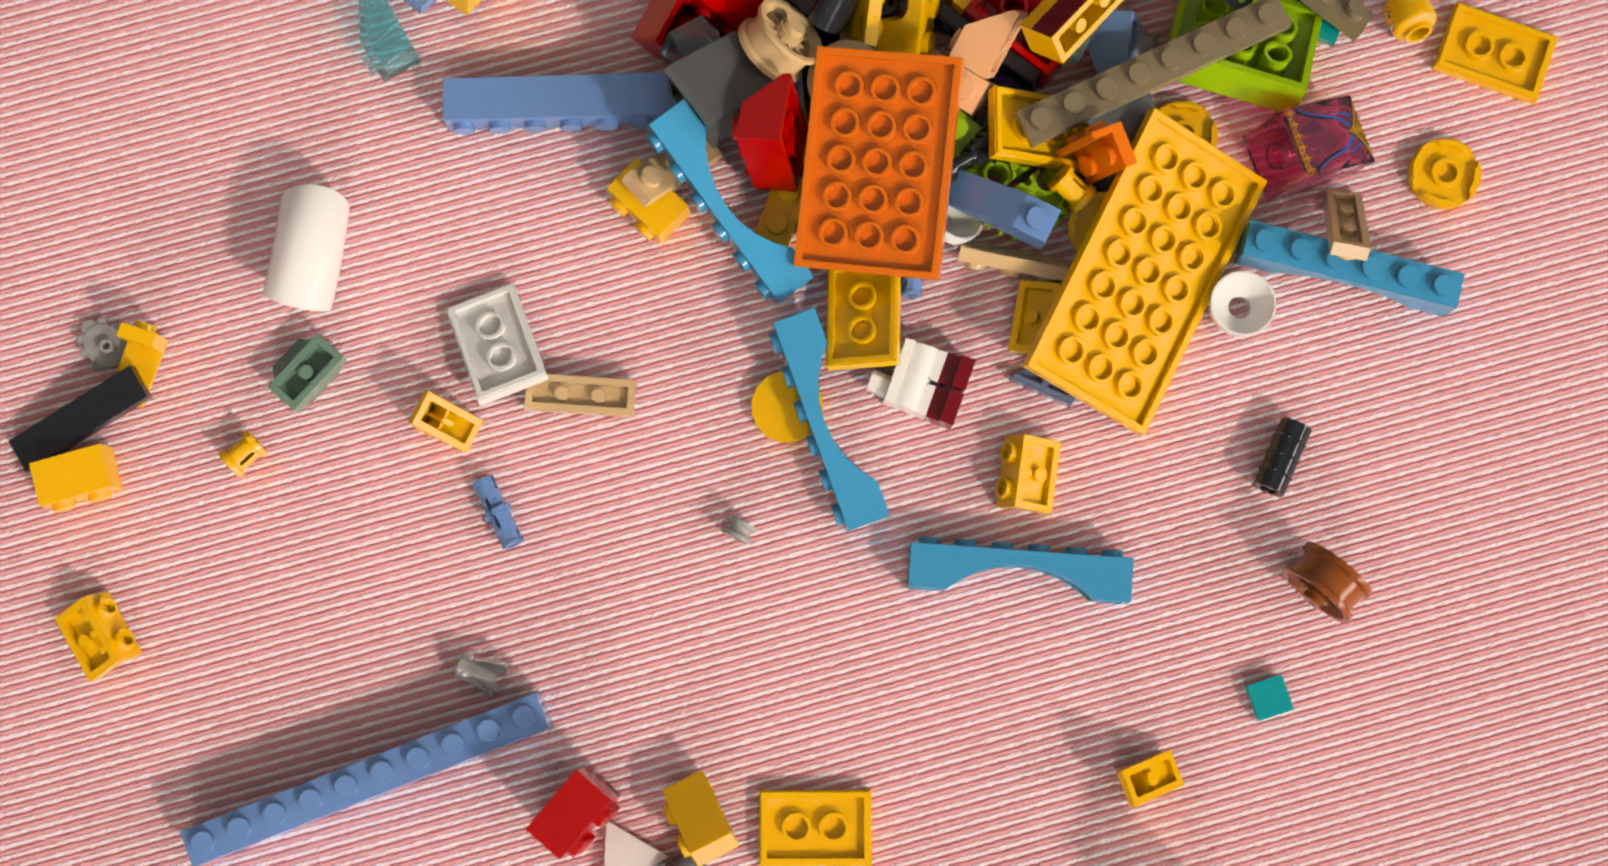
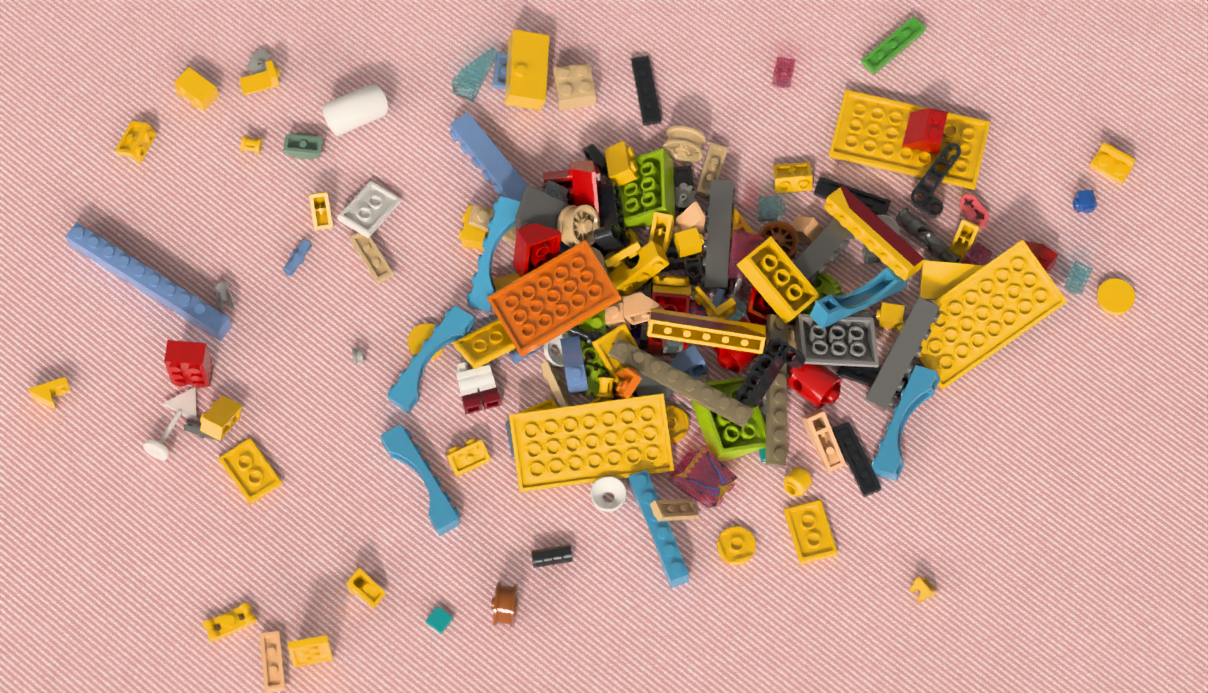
camera: 55 degrees right, 15 degrees down
black tile [9,365,152,472] -> none

